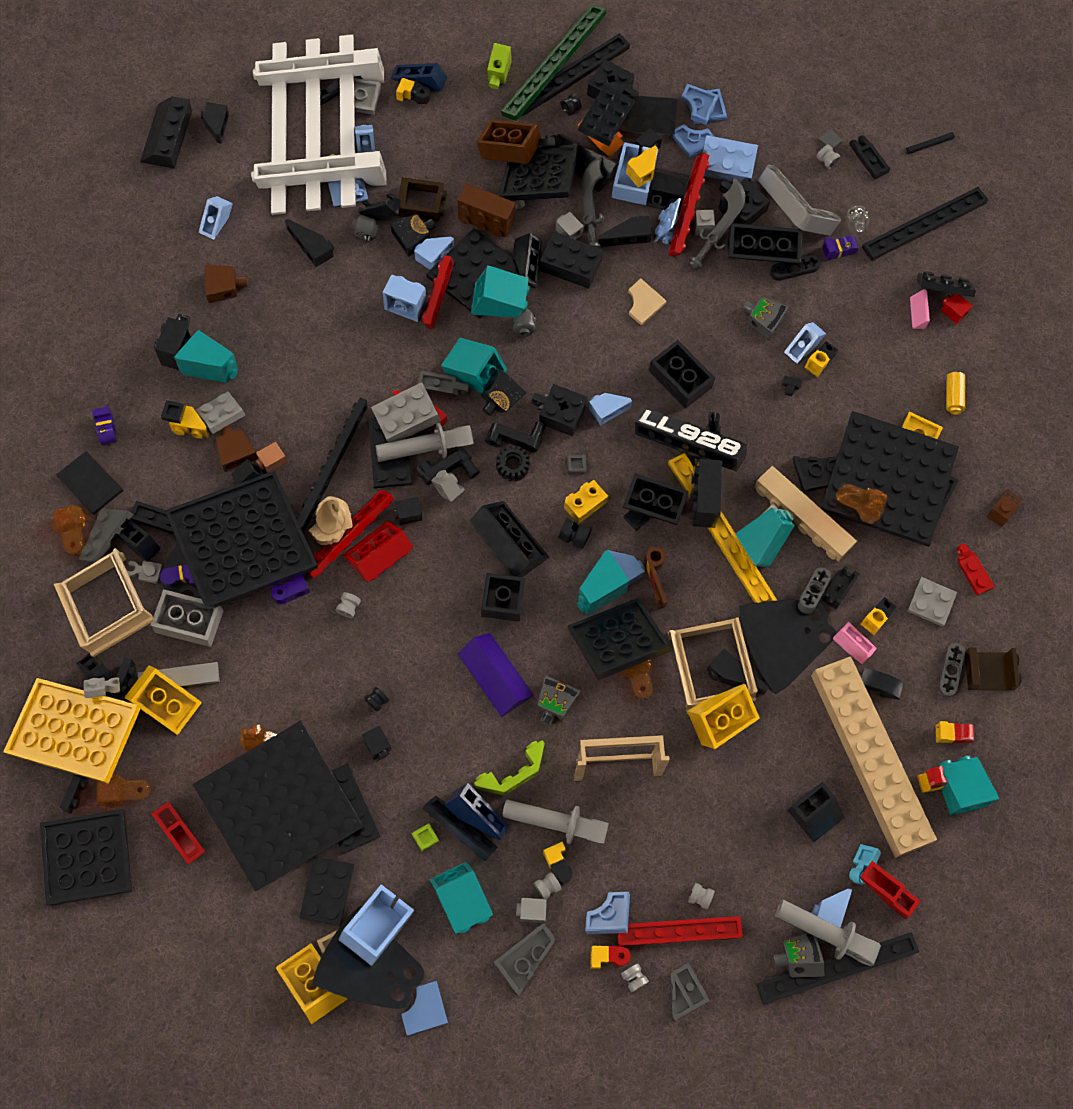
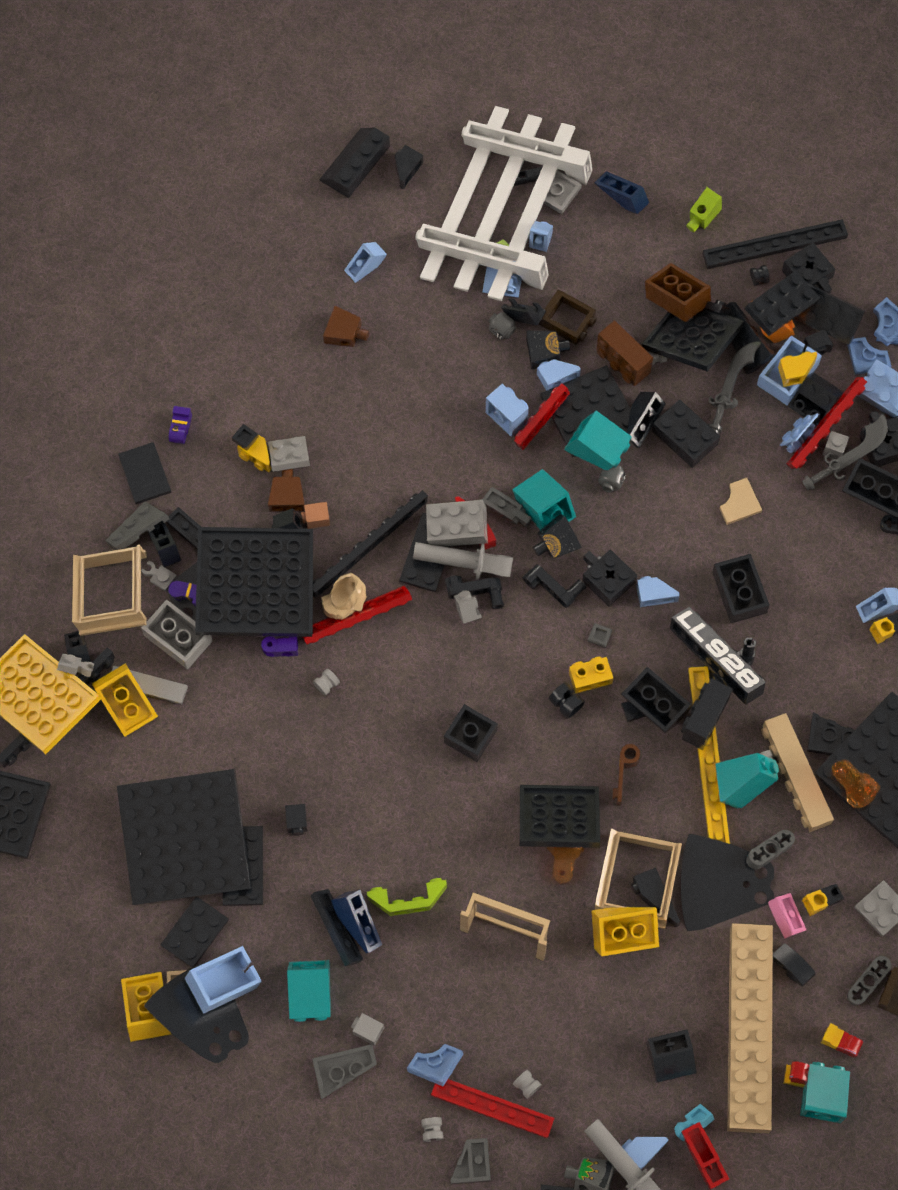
camera: 30 degrees right, 0 degrees up
clear orange piece [51,505,88,556] -> none
clear orange piece [97,773,151,811] -> none
red slope [151,801,205,864] -> none
black hinge [154,314,191,370] -> none
teal slope [174,330,238,383] -> none
clear orange piece [240,725,277,752] -> none
black slope [285,219,334,267] -> none
red slope [342,521,413,582] -> none
black wheel [364,687,389,712] -> none
black brick [393,497,422,525] -> none
leg [396,78,430,105] -> none
medium blue tile [401,981,448,1036] -> none
lime tile [411,823,439,851] -> none
dark purple slope [458,633,534,717] -> none
black slope [470,501,550,577] -> none
black tyre [496,445,530,481] -> none
dark green plate [501,4,607,121] -> none
light grey piece [503,800,609,845] -> none
light grey wheel [534,872,562,899] -> none
torso [537,676,580,727] -> none
leg [543,842,573,884] -> none
light grey brick [556,212,584,240] -> none
teal slope [577,550,630,615] -> none
leg [591,946,631,969] -> none
black slope [598,215,652,247] -> none
medium blue slope [610,551,645,586] -> none
dark grey torso [742,297,789,340] -> none
black tile [781,376,802,397] -> none
black hinge [820,566,860,609] -> none

